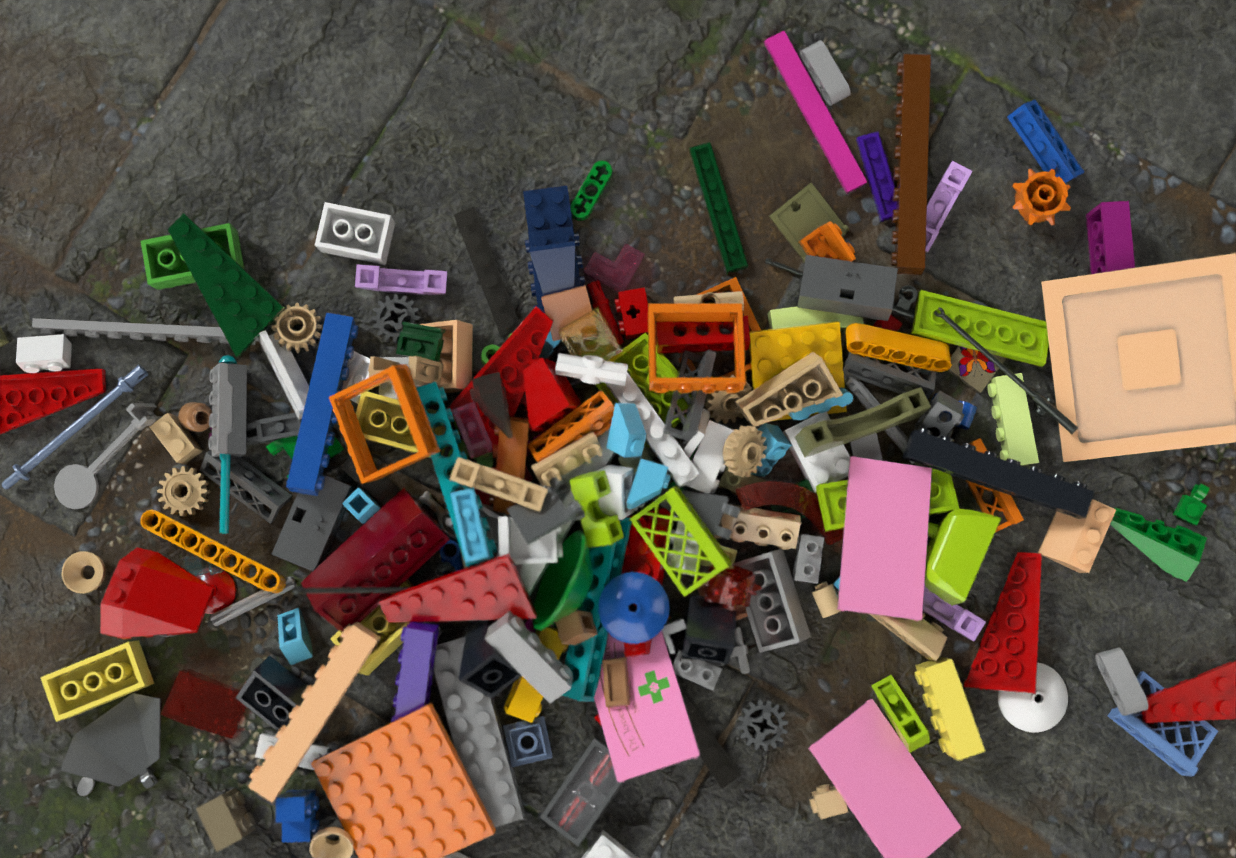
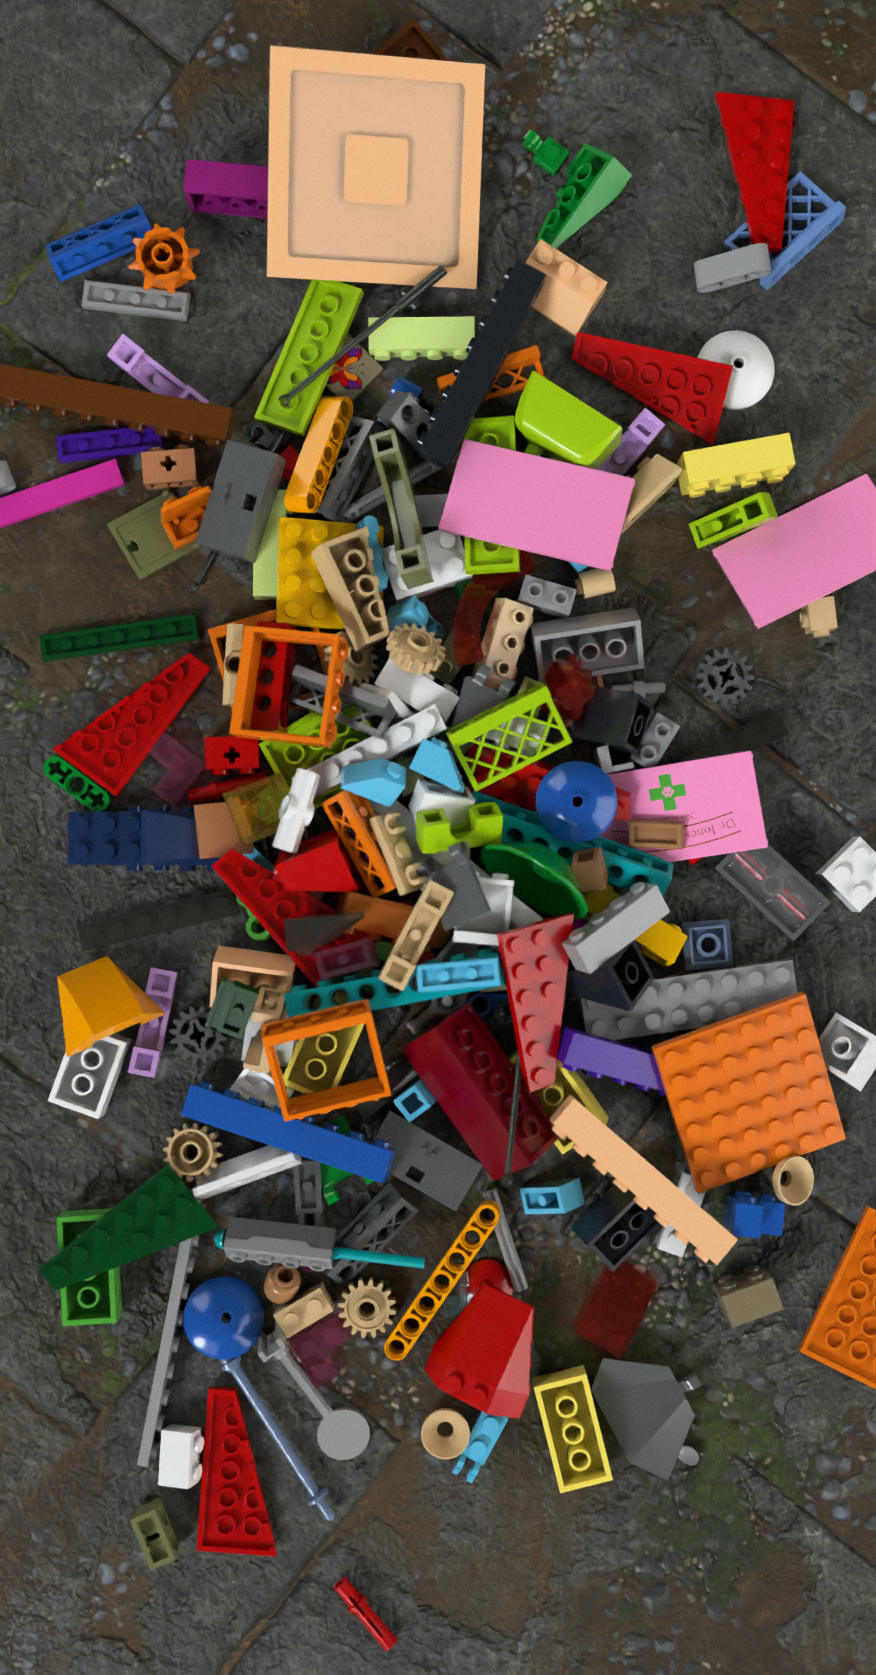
camera: 90 degrees left, 5 degrees up
none -> red wing [52,653,212,797]
none -> light orange wedge [57,956,166,1057]
none -> light grey tile [82,280,190,321]
none -> nougat brick [141,445,200,490]
none -> blue dish [183,1276,264,1359]
none -> clear pink plate [290,1313,350,1388]
none -> medium azure hinge [451,1411,509,1483]

